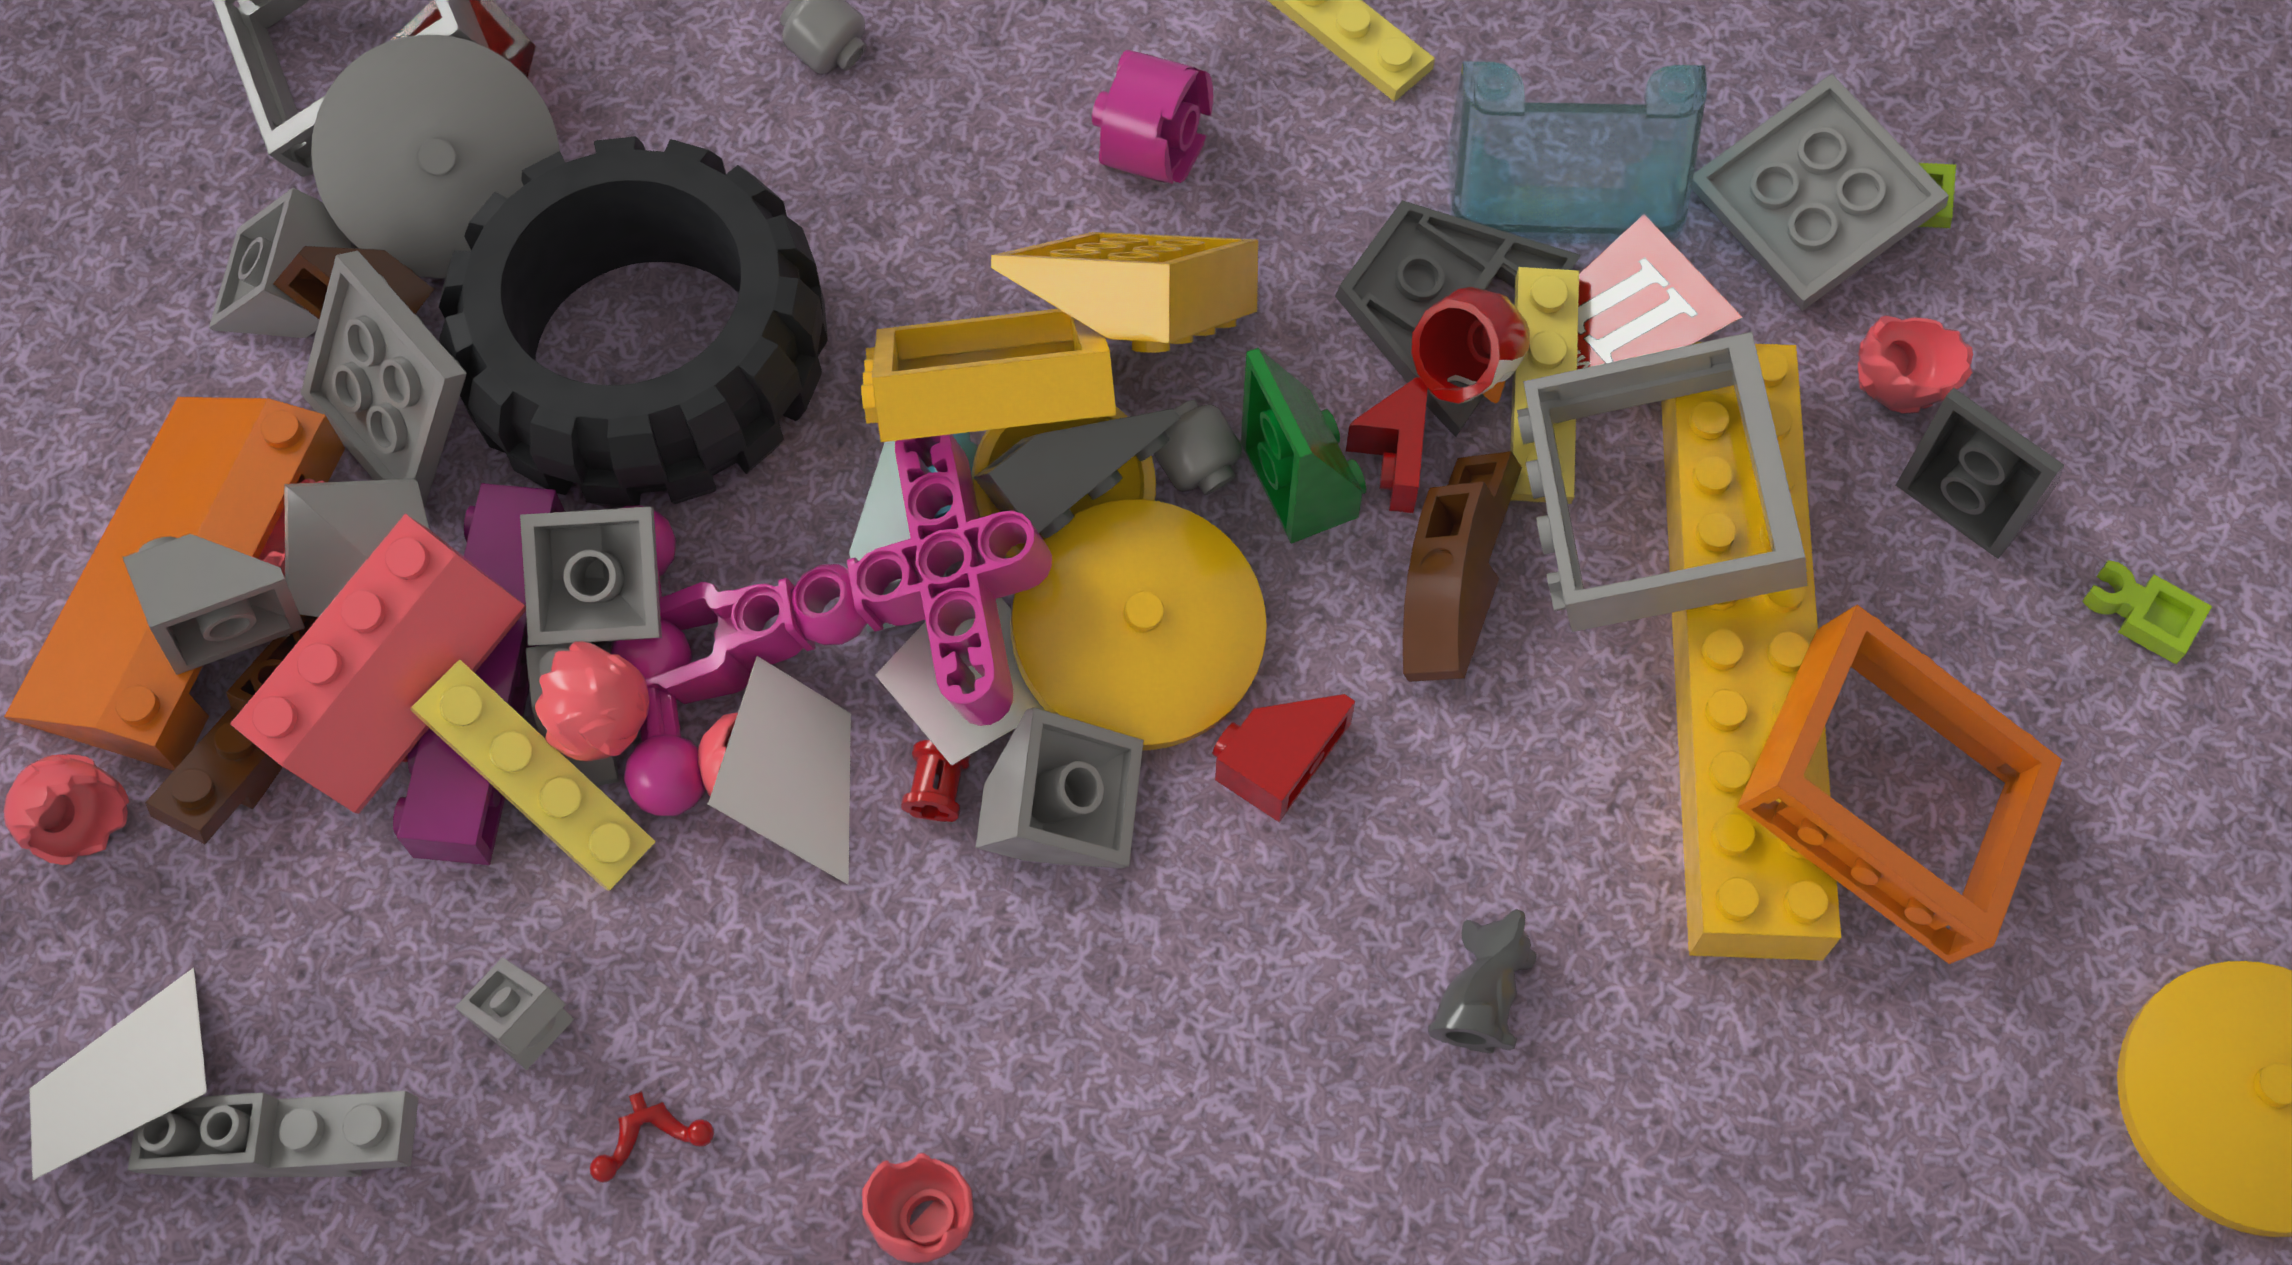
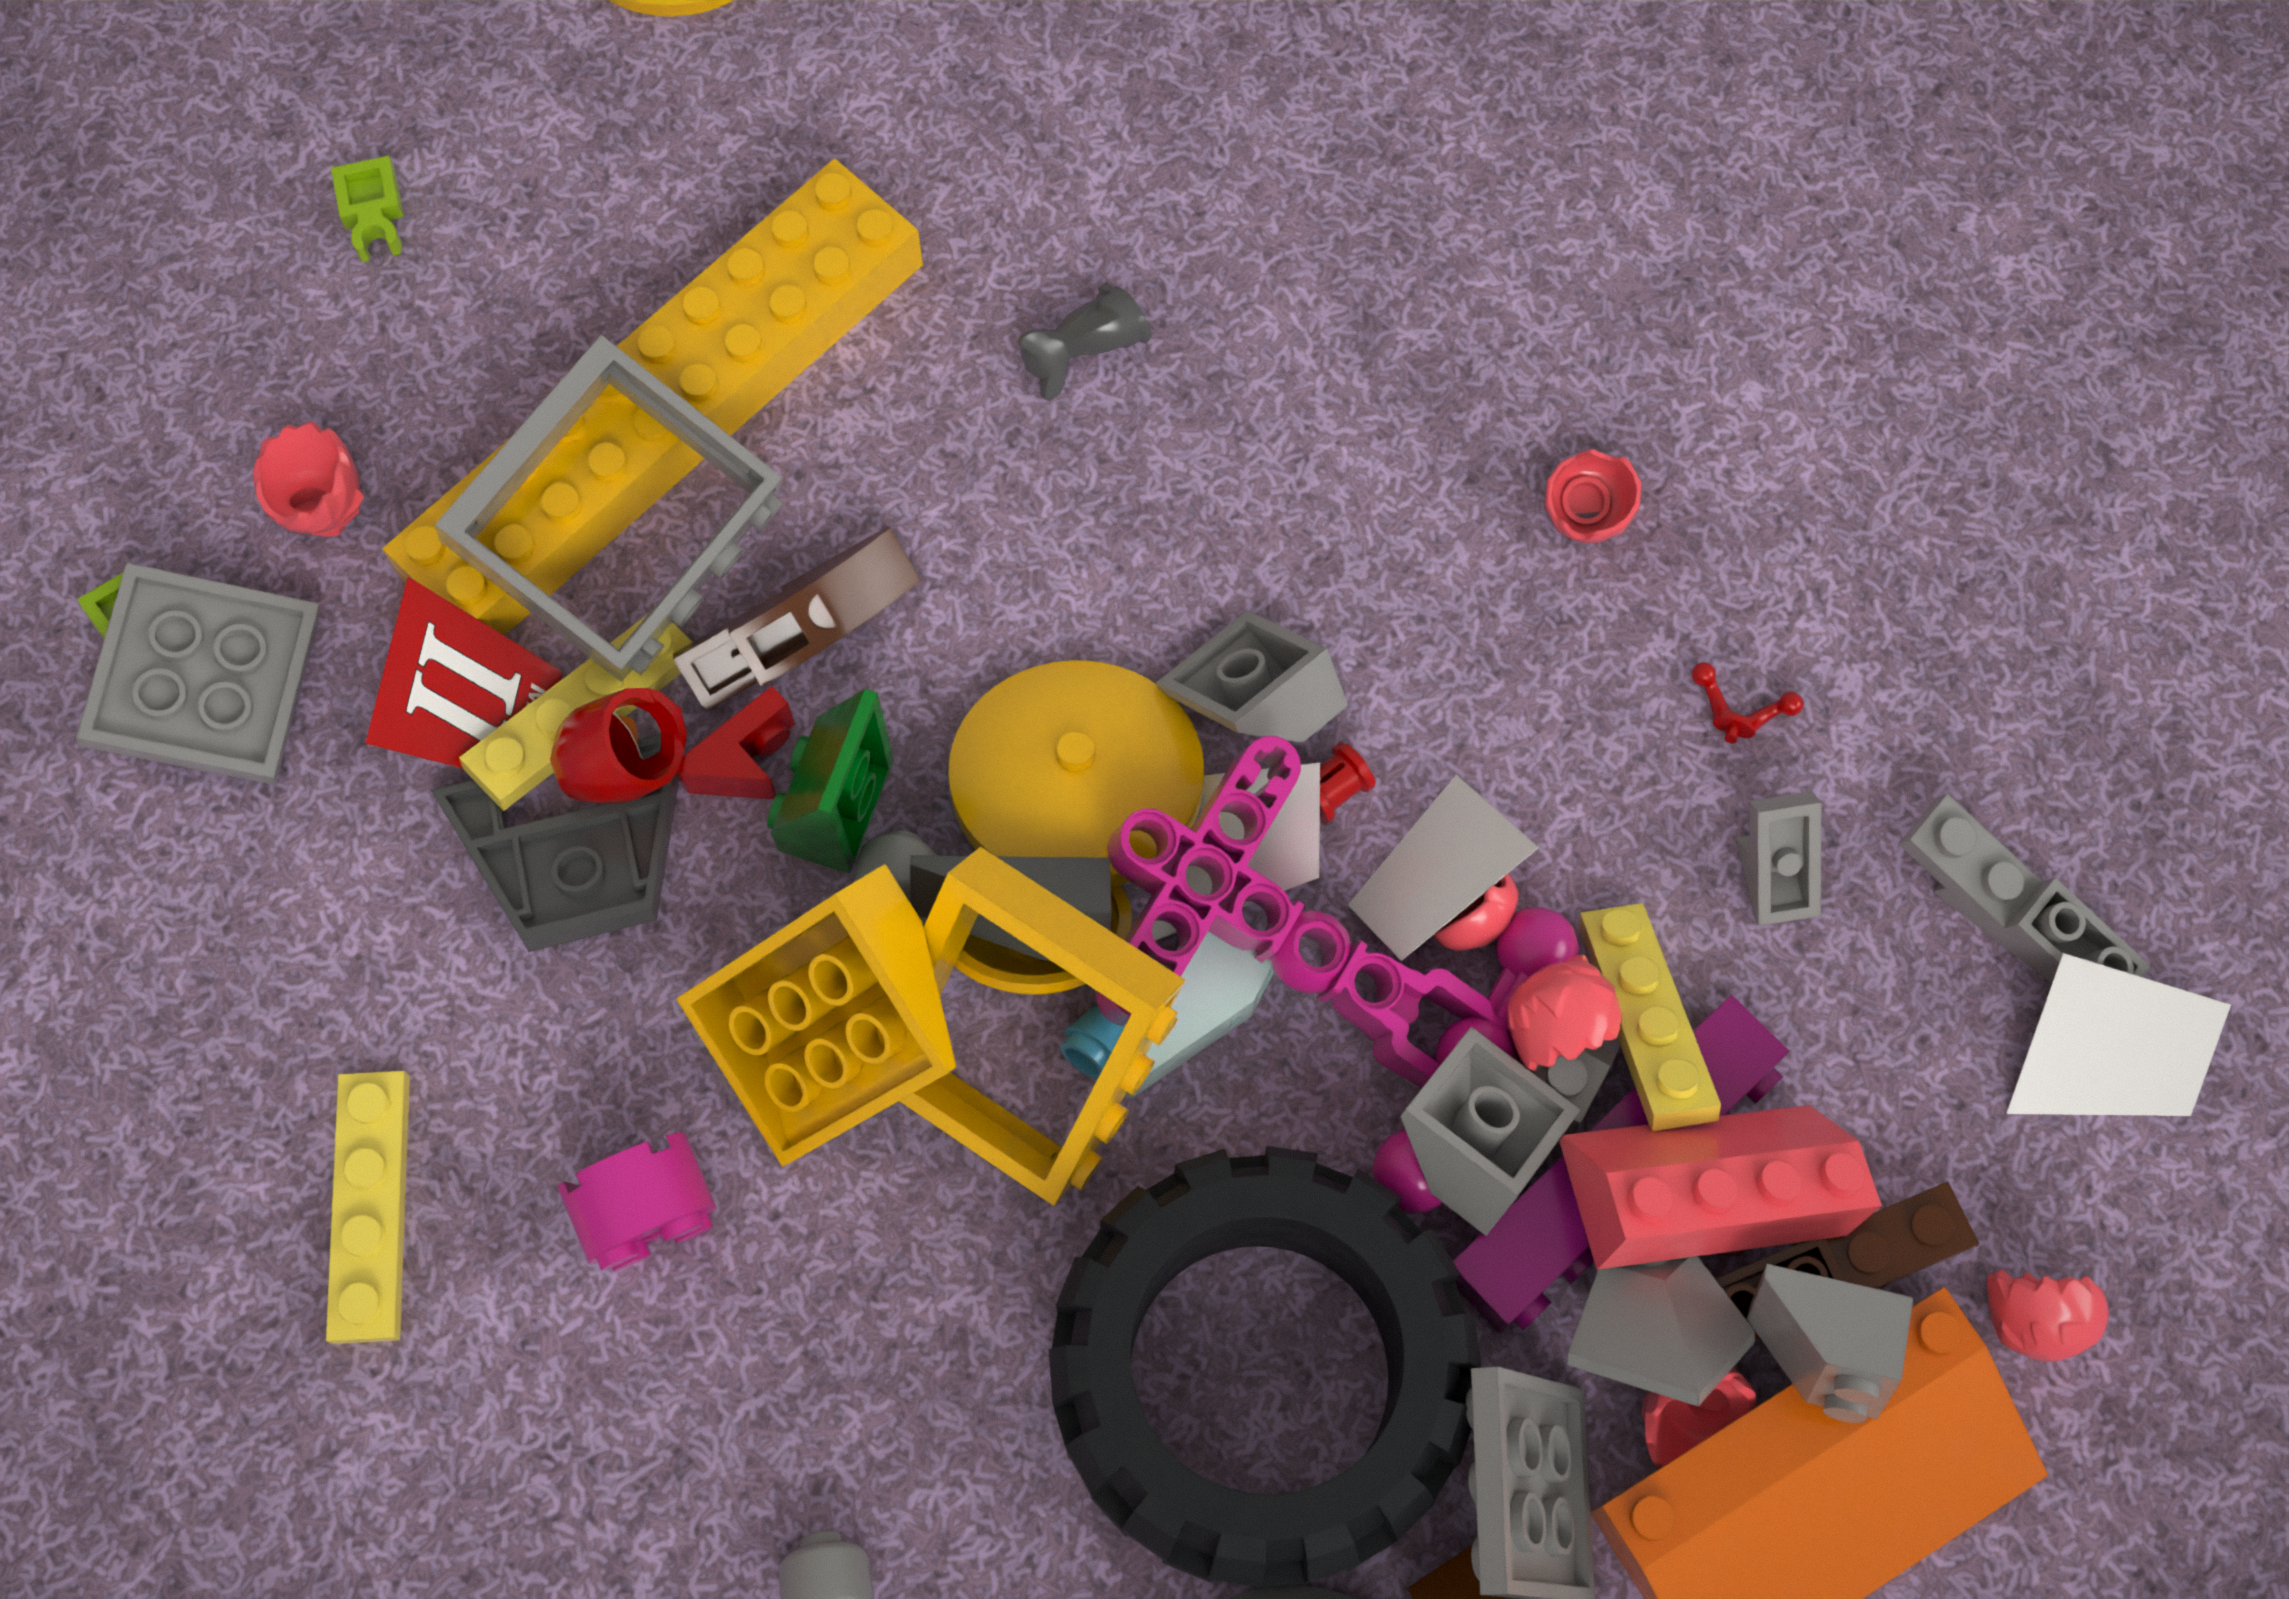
camera: 140 degrees left, 5 degrees up
red slope [1212,694,1355,822] -> none
clear light blue windscreen [1448,61,1707,244] -> none
orange window [1737,604,2063,964] -> none
dark grey slope [1895,388,2064,559] -> none

